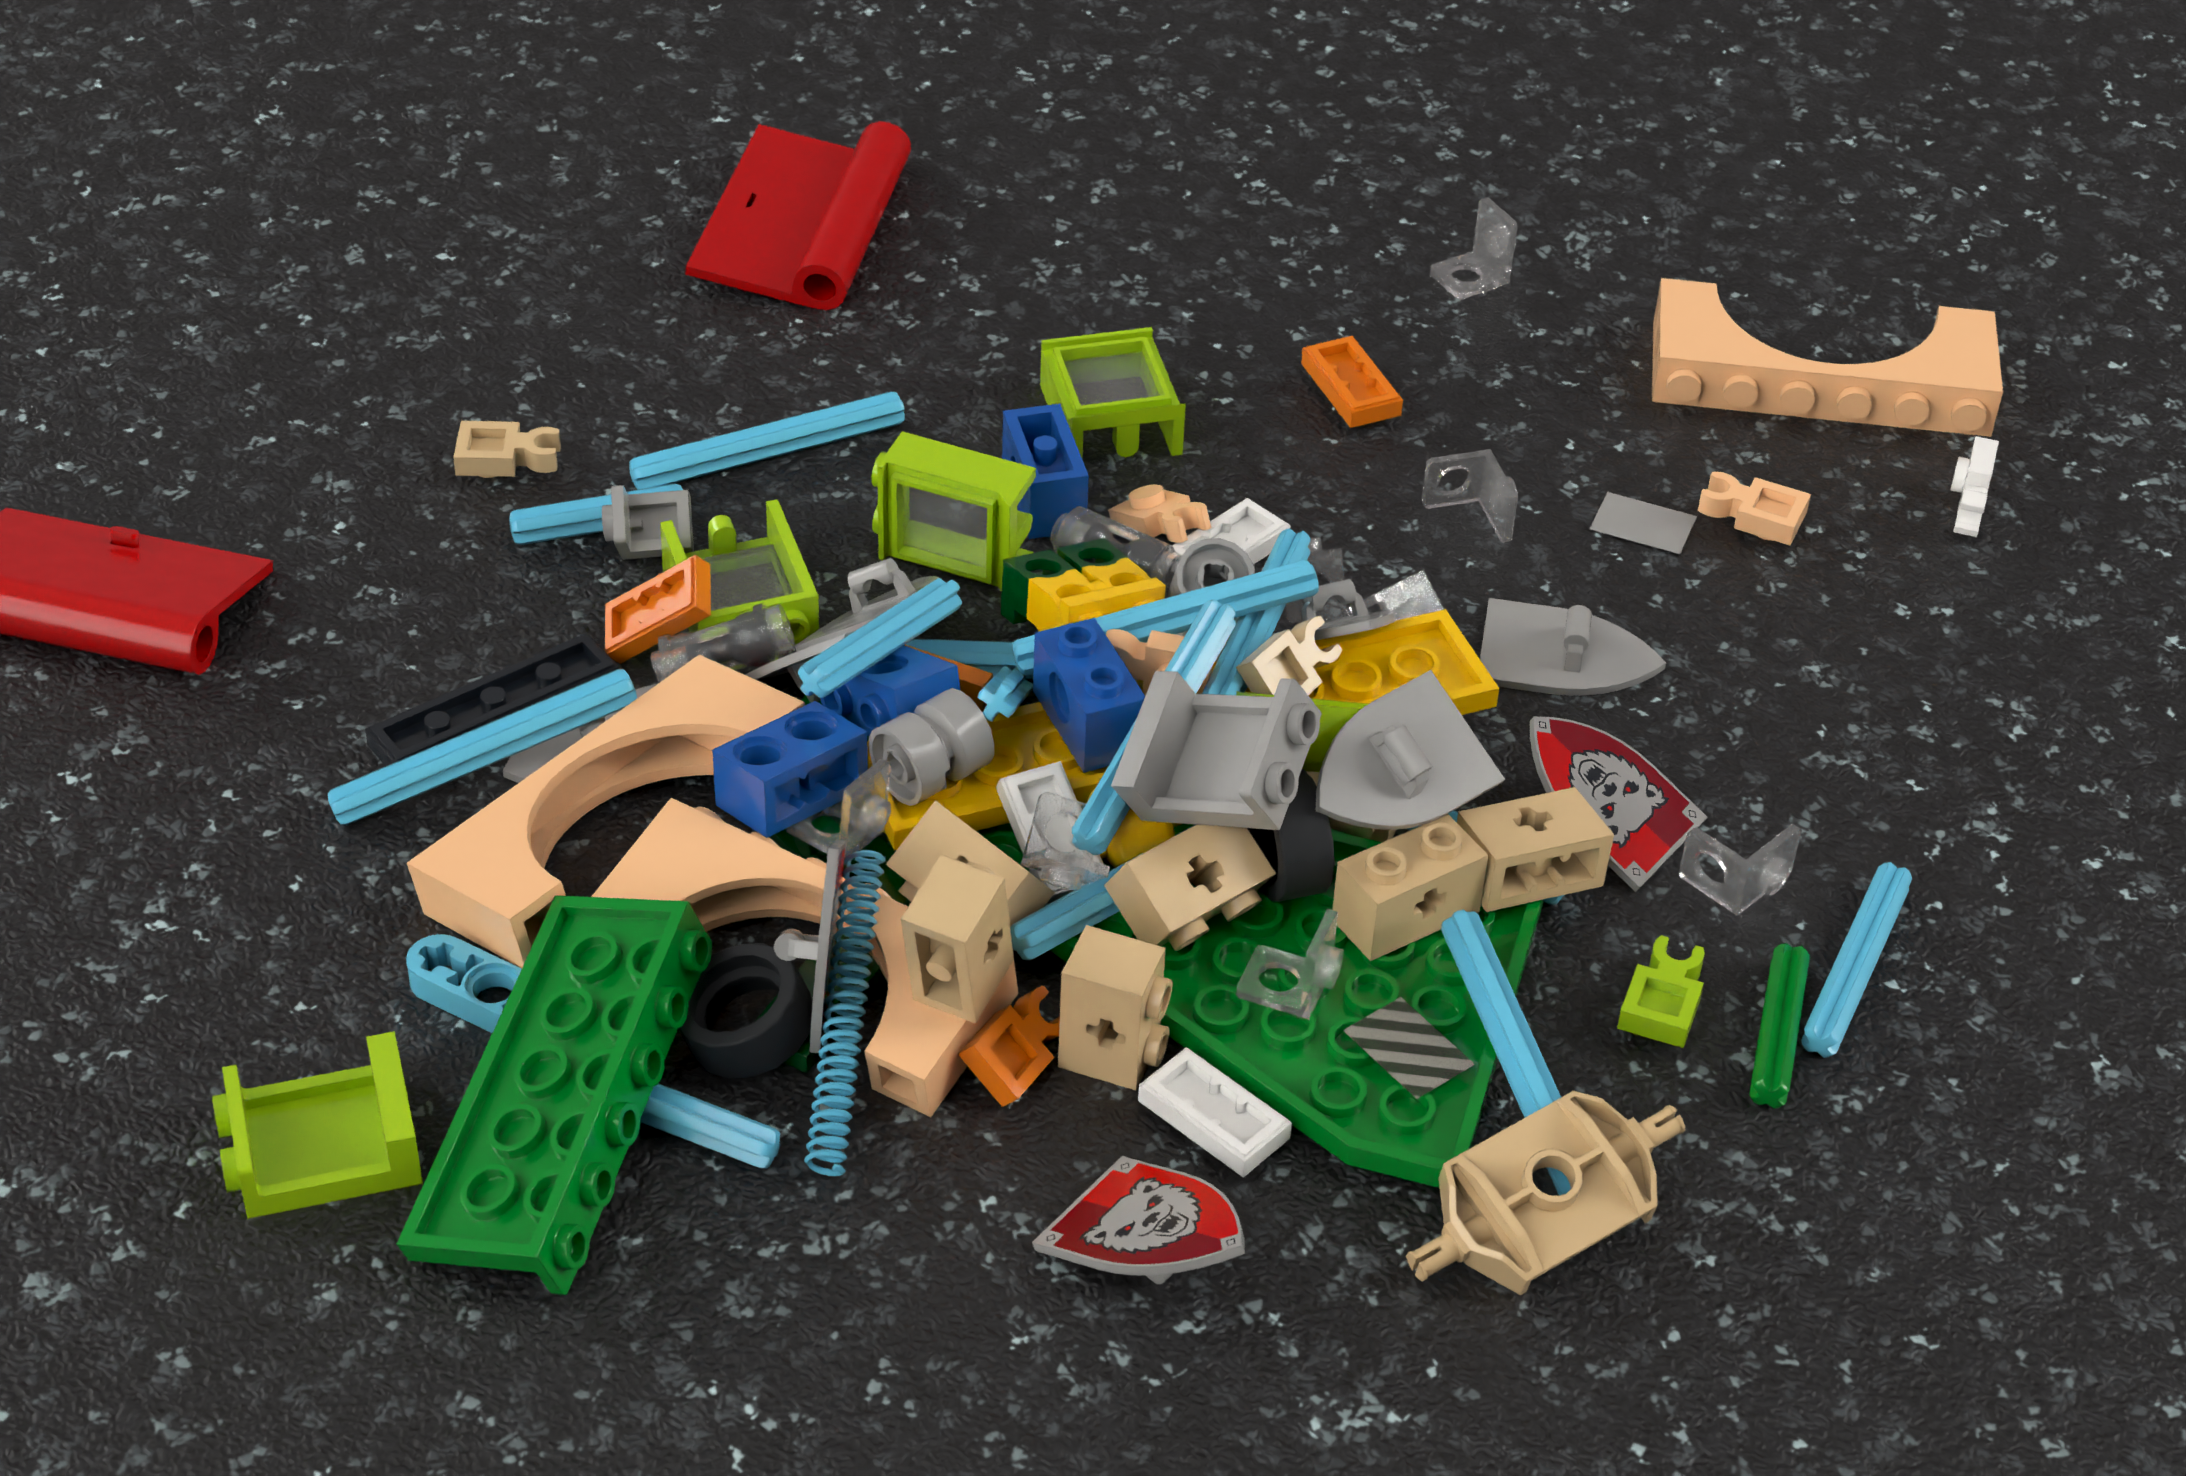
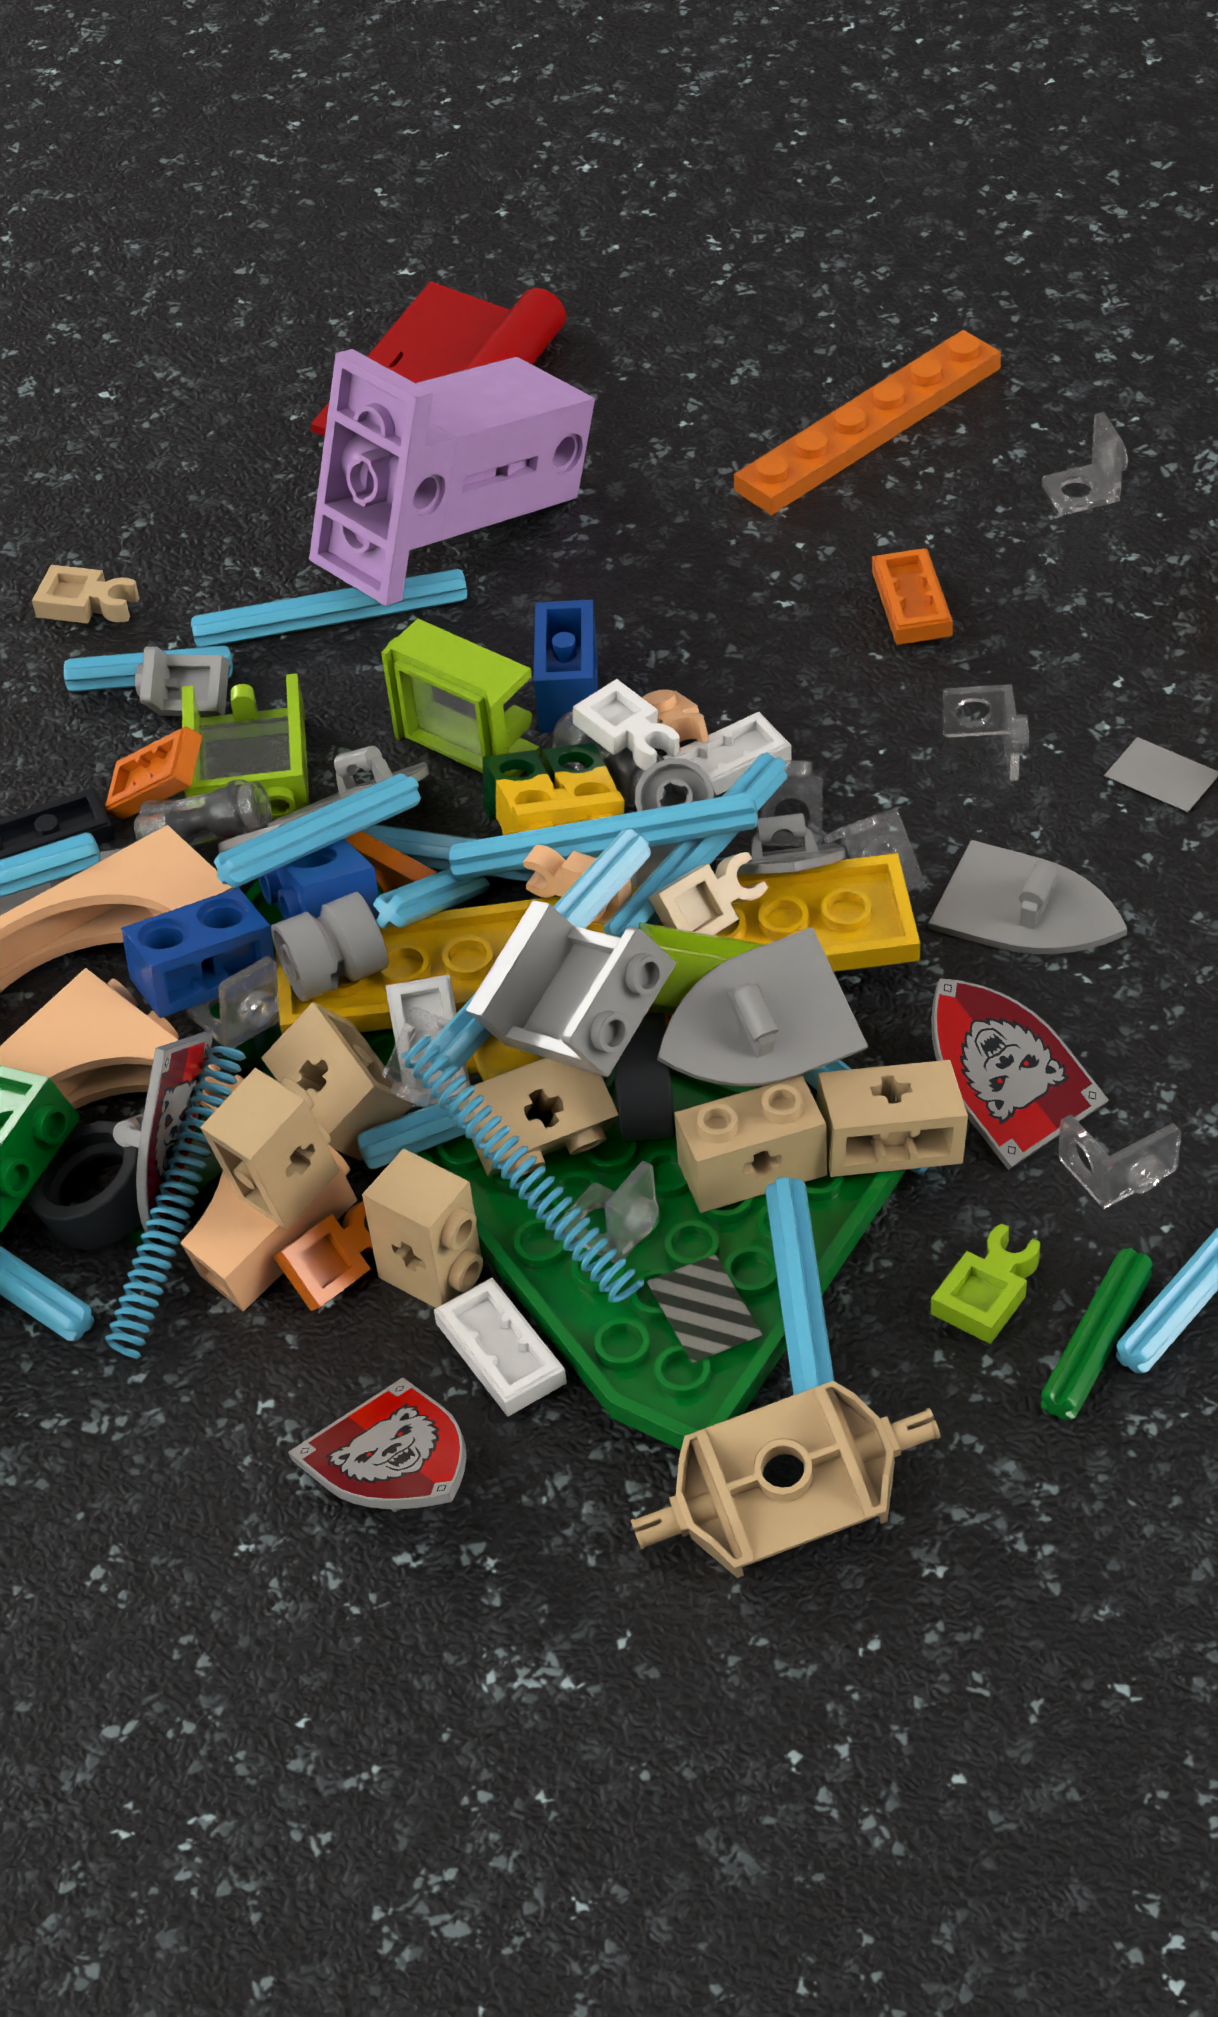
camera: 20 degrees right, 5 degrees up
blue brick [1033,618,1145,773] -> none
lime window [1040,327,1186,458] -> none
none -> lavender brick [309,349,595,606]
none -> medium azure piece [401,1035,644,1302]
none -> white plate [573,679,679,771]
none -> orange plate [734,330,1001,515]

